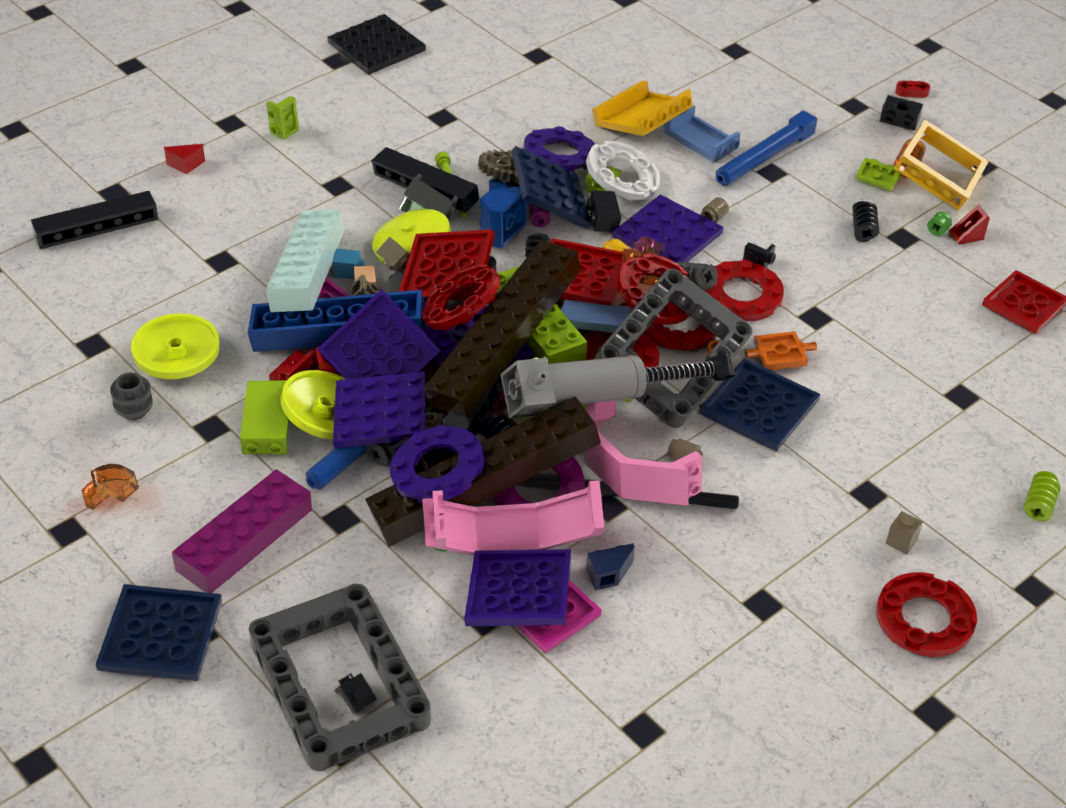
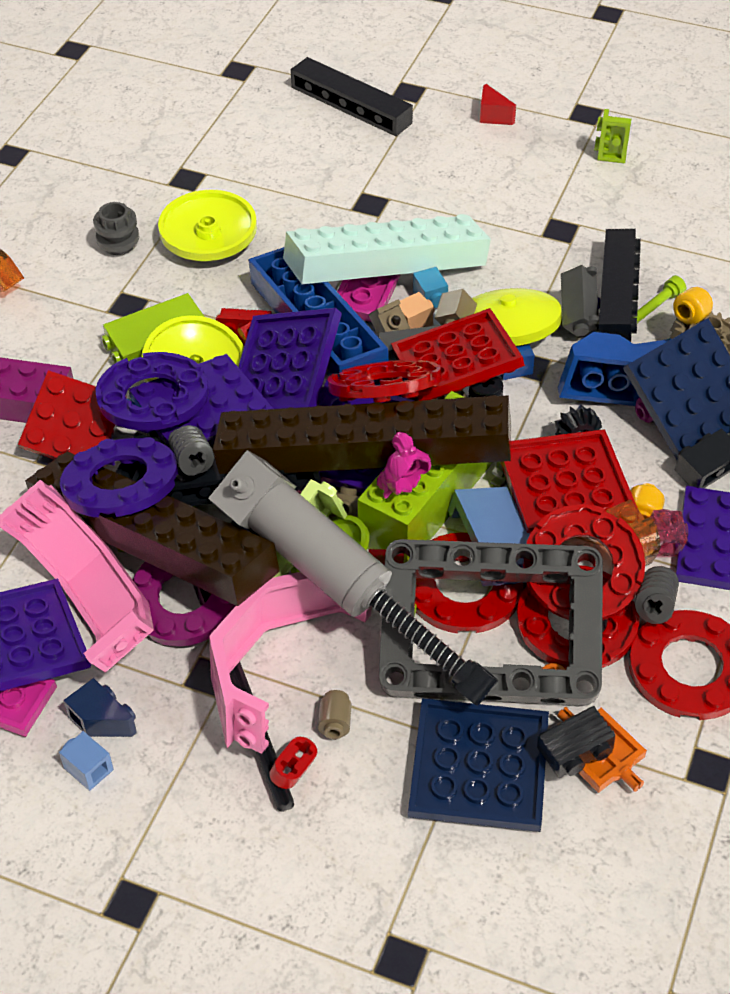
camera: 65 degrees right, 5 degrees up
none -> red plate [18,370,127,460]
none -> medium blue brick [59,731,114,791]
none -> dark purple plate [96,352,209,433]
none -> dark grey piece [168,425,214,476]
none -> red beam [269,736,318,789]
none -> dark pink hair [377,432,431,499]
none -> black brick [537,706,615,778]
none -> yellow head [673,287,713,325]

